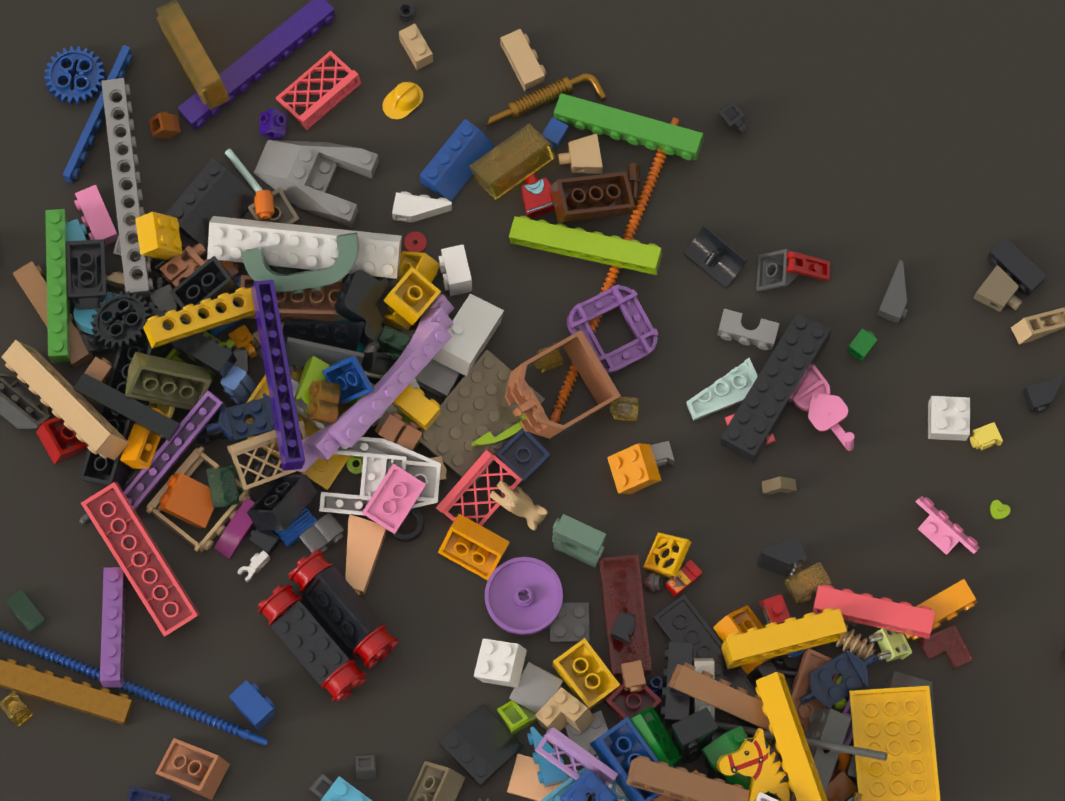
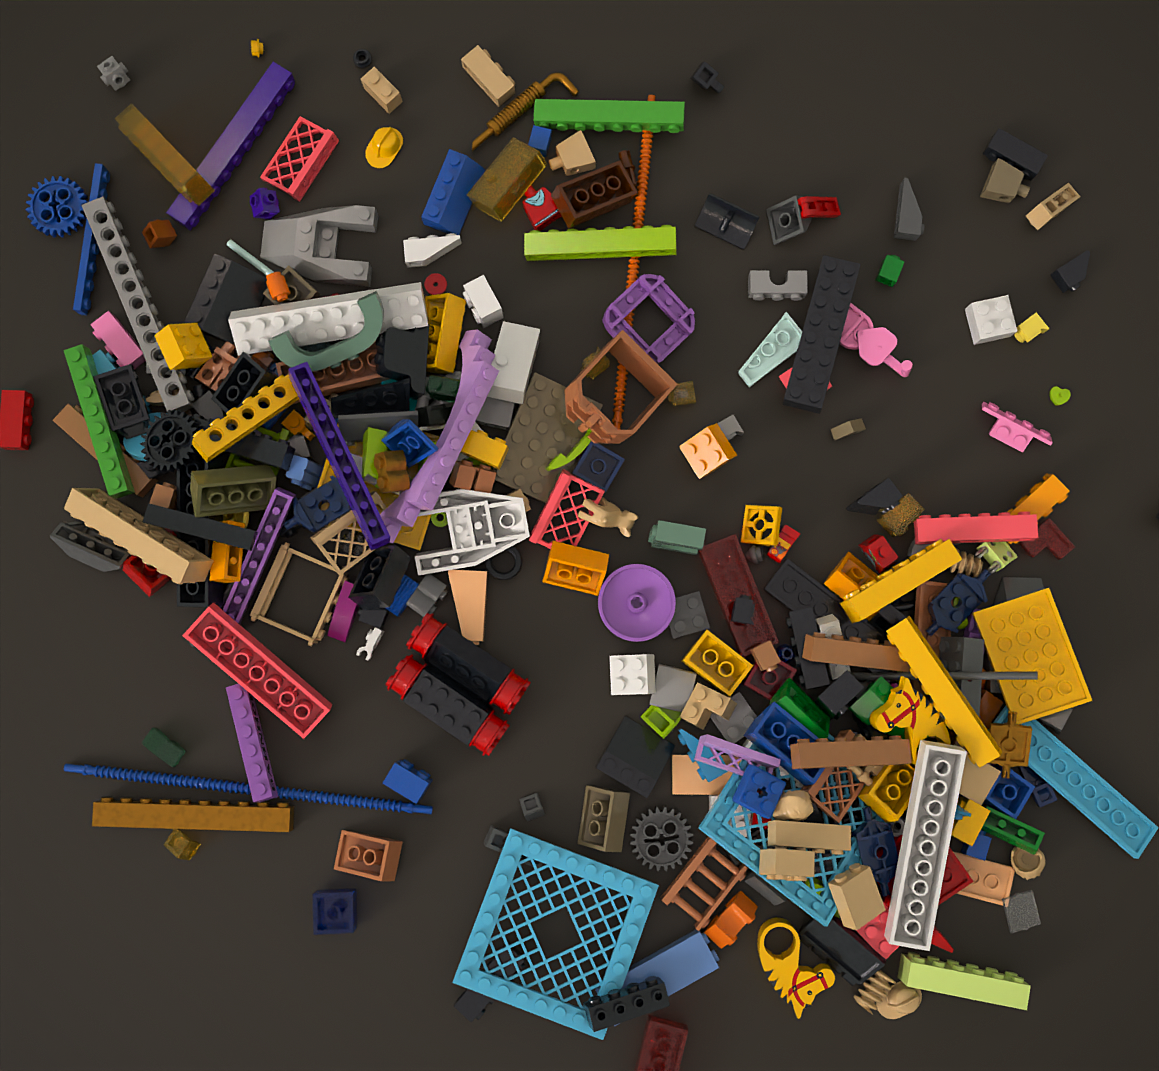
camera: 15 degrees left, 10 degrees up
orange brick [158,473,220,528] -> none
clear green brick [206,465,240,507] -> none
bright pink plate [362,464,427,534] -> none
yellow brick [384,267,441,325] -> none

